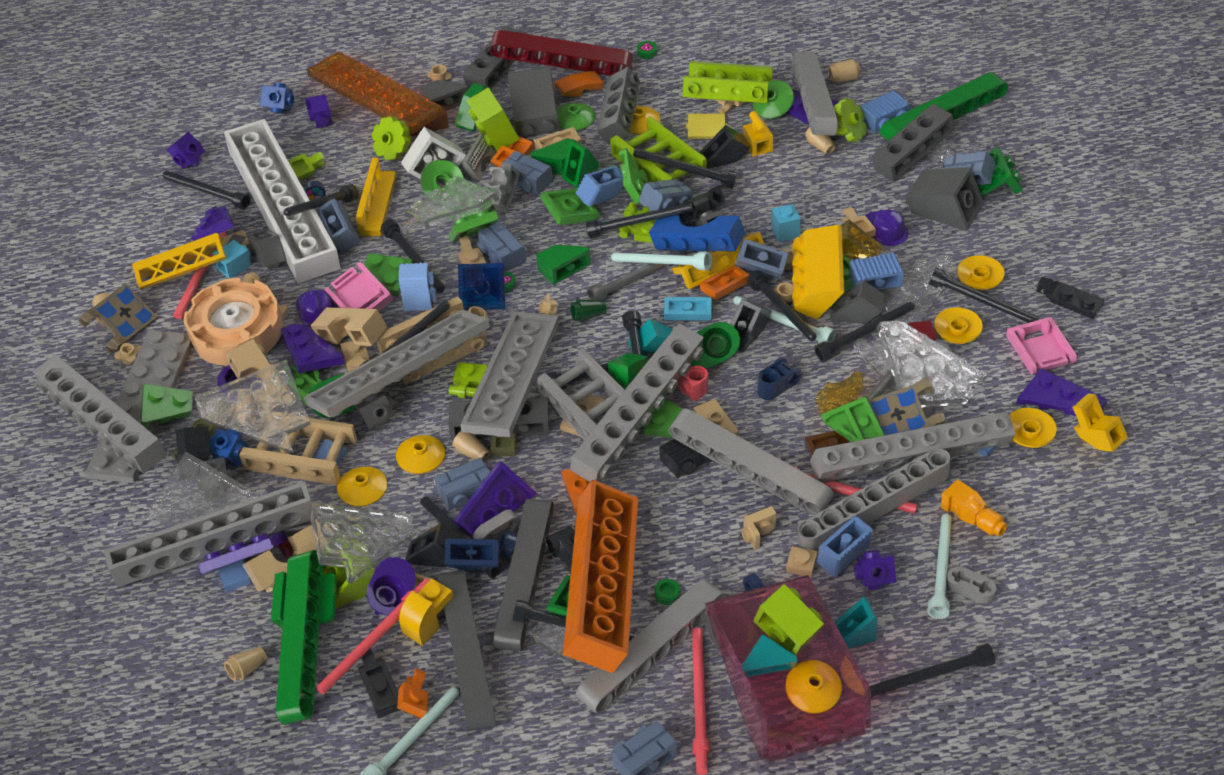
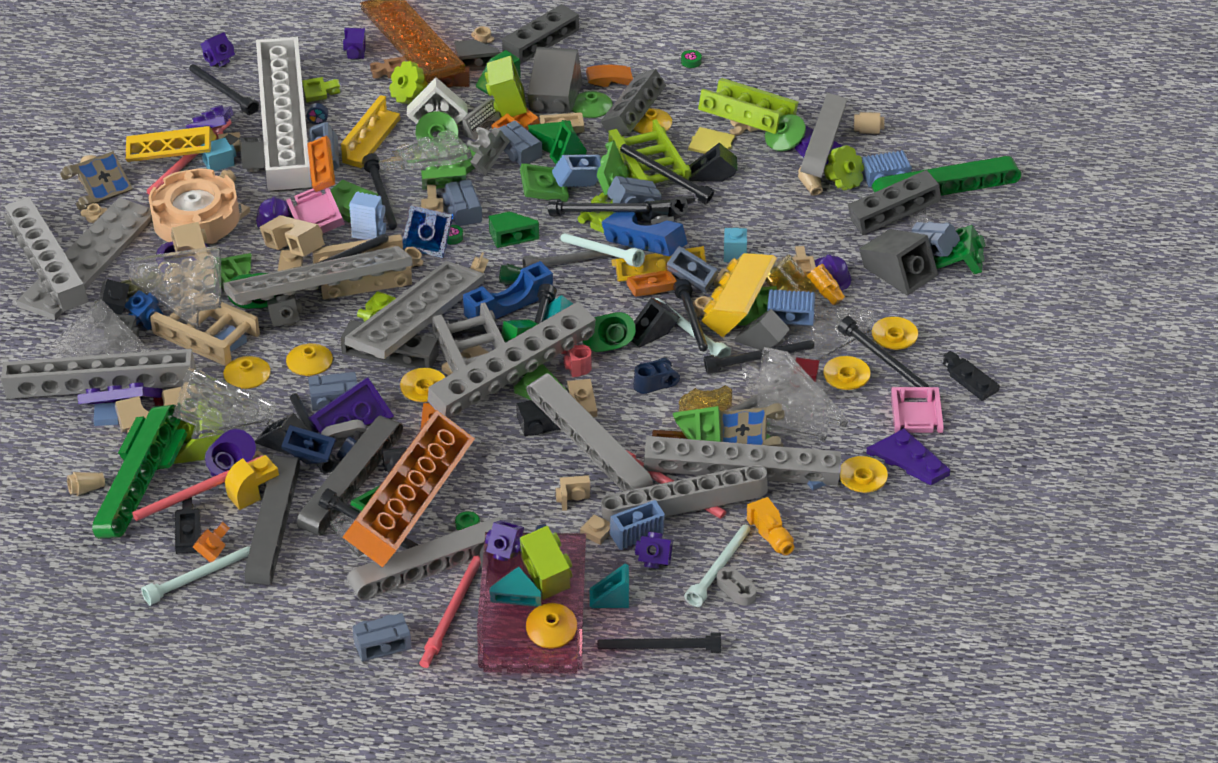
camera: 15 degrees right, 5 degrees down
bright green wing [140,383,193,427] -> none
blue brick [260,83,294,114] -> none
dark purple wing [281,324,345,374] -> none
black piece [283,184,359,217] -> none
tan cone [452,431,490,462] -> none
dark red beam [490,30,633,76] -> none
olive tile [490,433,517,457] -> none
medium azure plate [664,297,712,321] -> none
yellow brick [743,111,773,157] -> none
yellow brick [1073,394,1128,452] -> none
none -> orange tile [307,136,336,192]
none -> medium nougat plate [370,57,406,78]
none -> yellow dish [400,368,445,402]
none -> blue arch [463,261,553,319]
none -> dark purple brick [485,520,524,561]
none -> light orange hinge [807,264,845,305]

